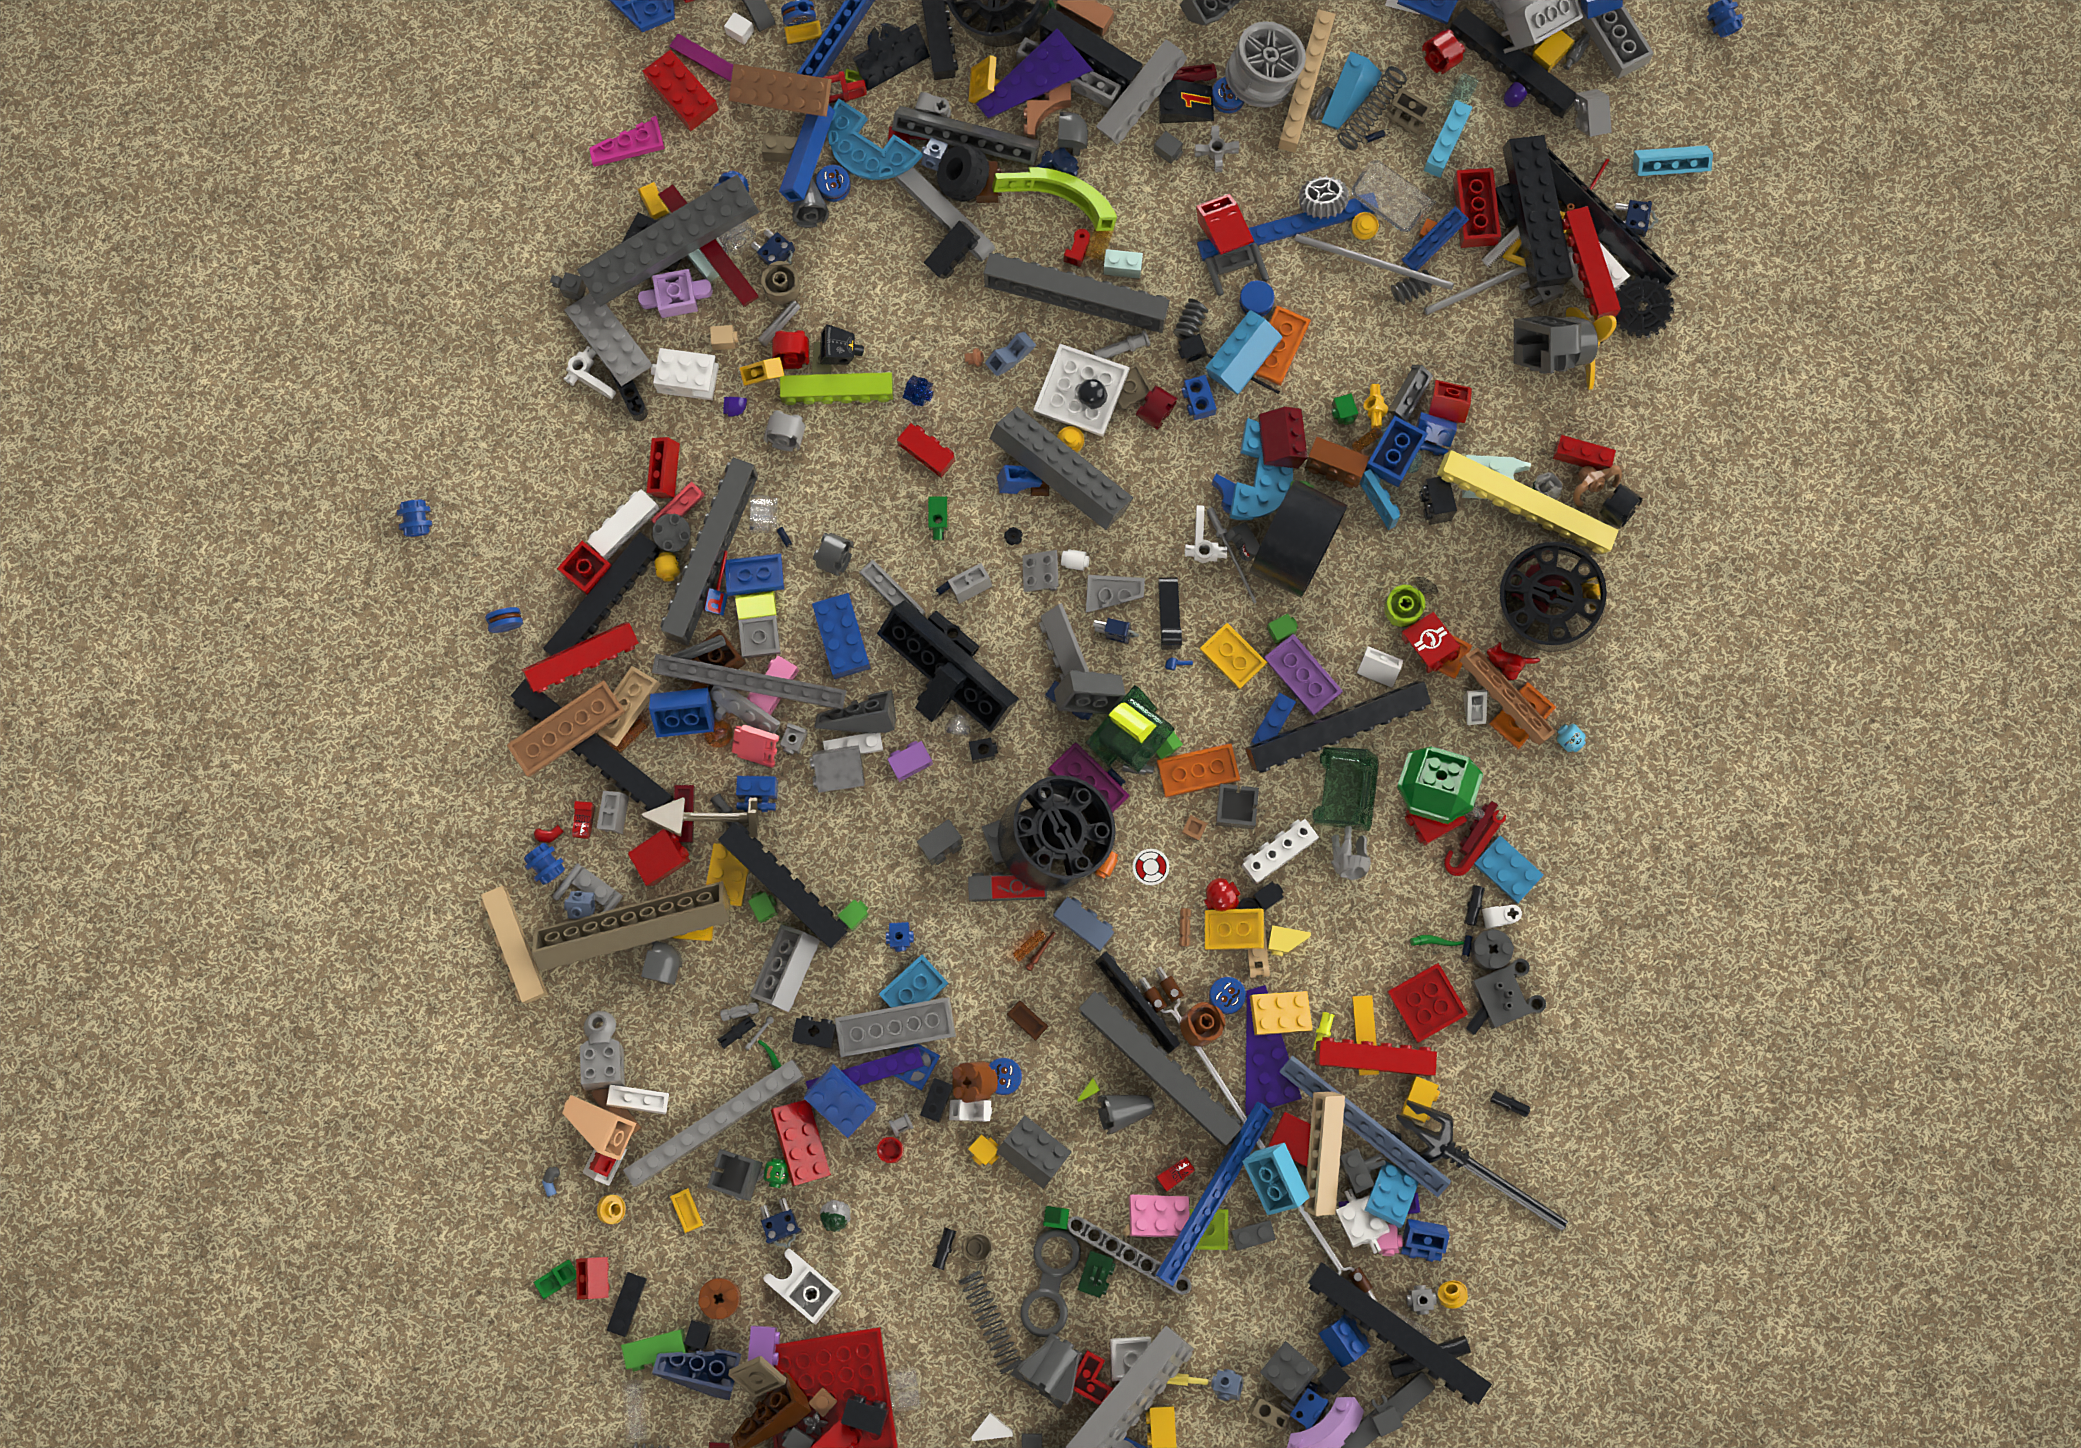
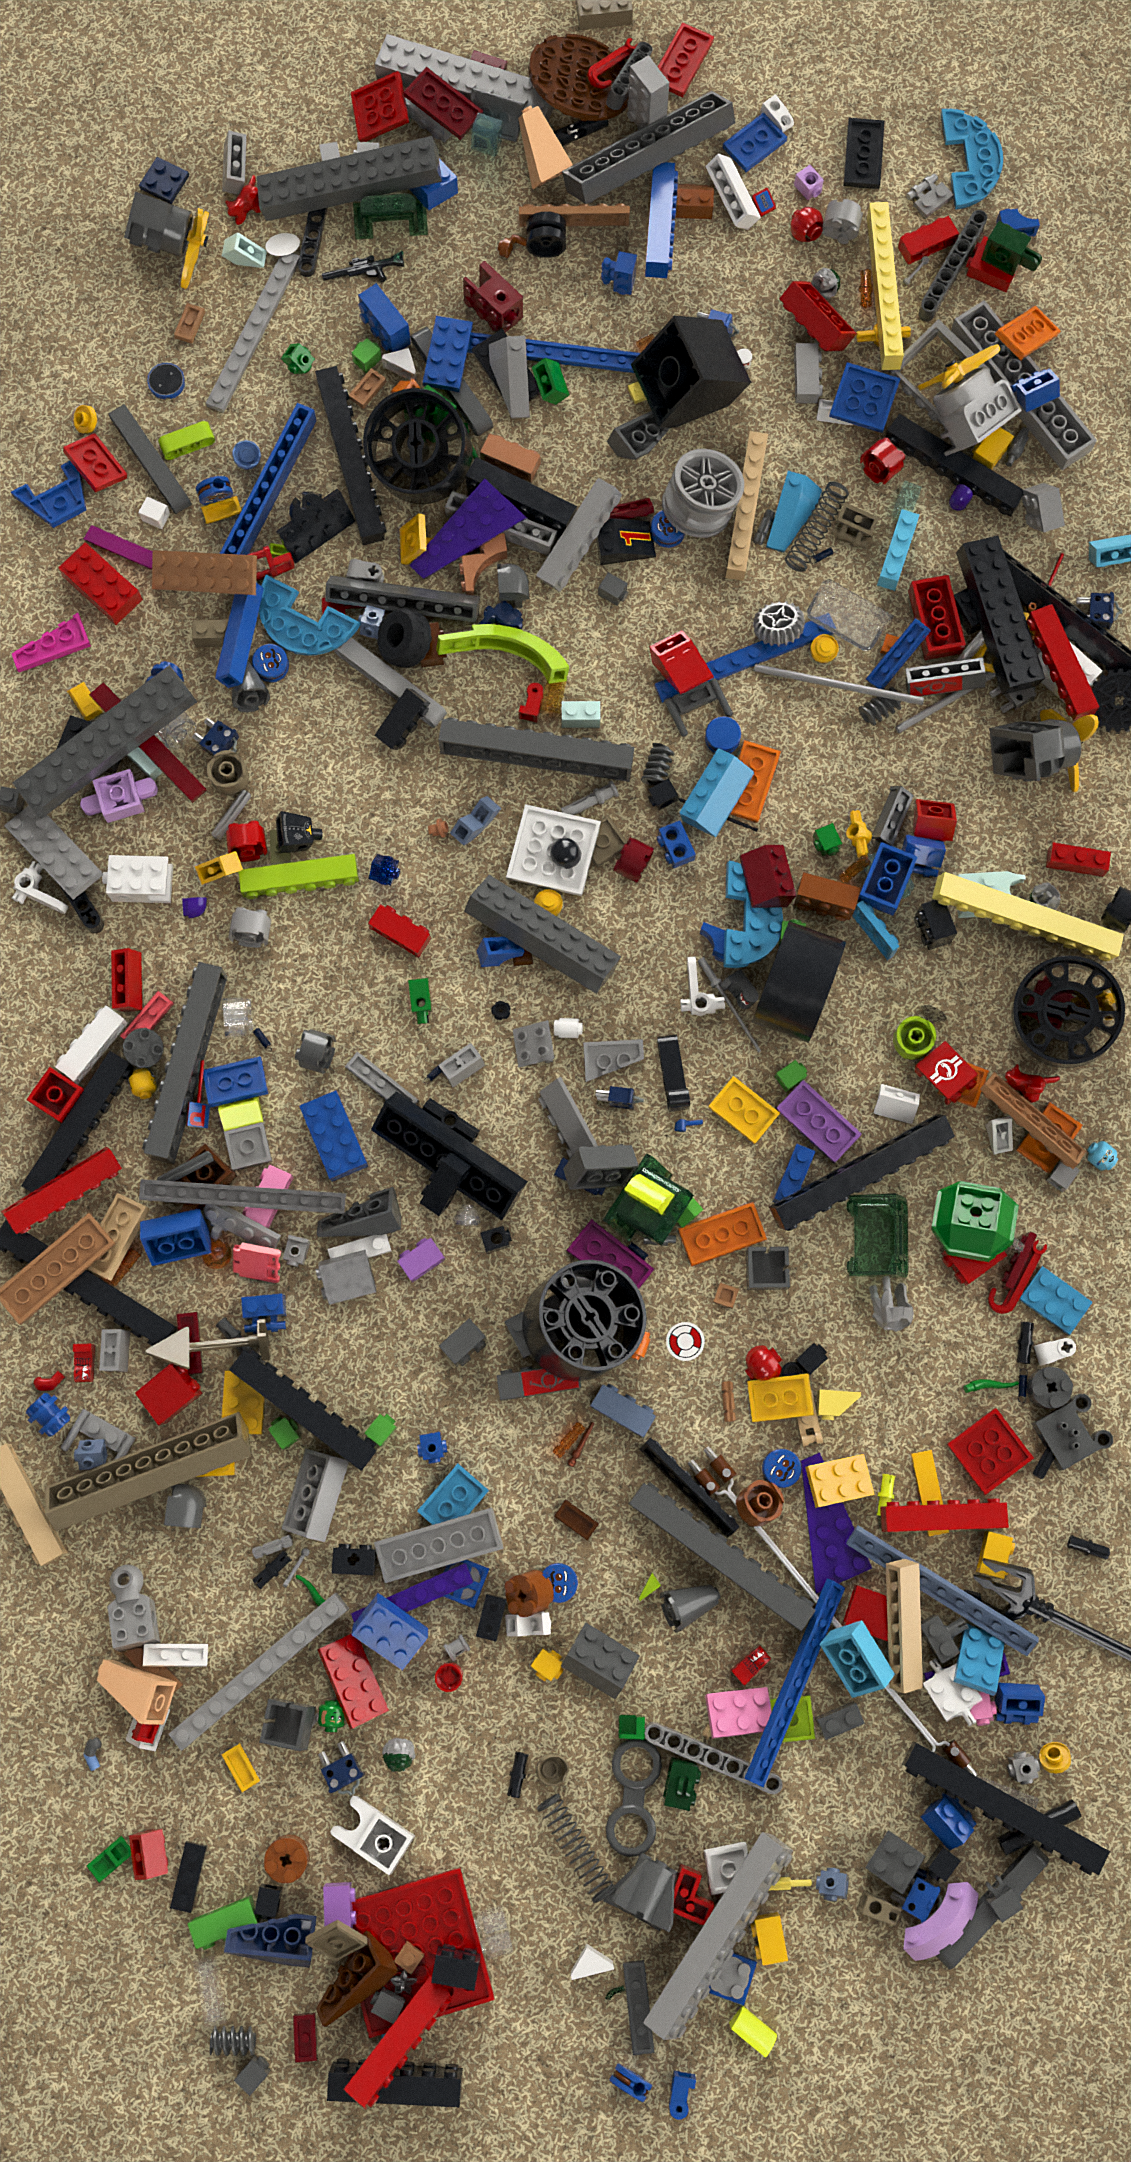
camera: 10 degrees left, 0 degrees up
yellow plate [597,1194,626,1224] -> none
tan brick [710,325,739,350] -> none
light grey pin [1194,125,1239,173] -> none
white brick [1241,819,1319,885] -> none
medium nougat piece [1573,465,1622,507] -> none
none -> dark grey brick [905,657,986,697]
none -> light grey brick [1046,1161,1080,1192]

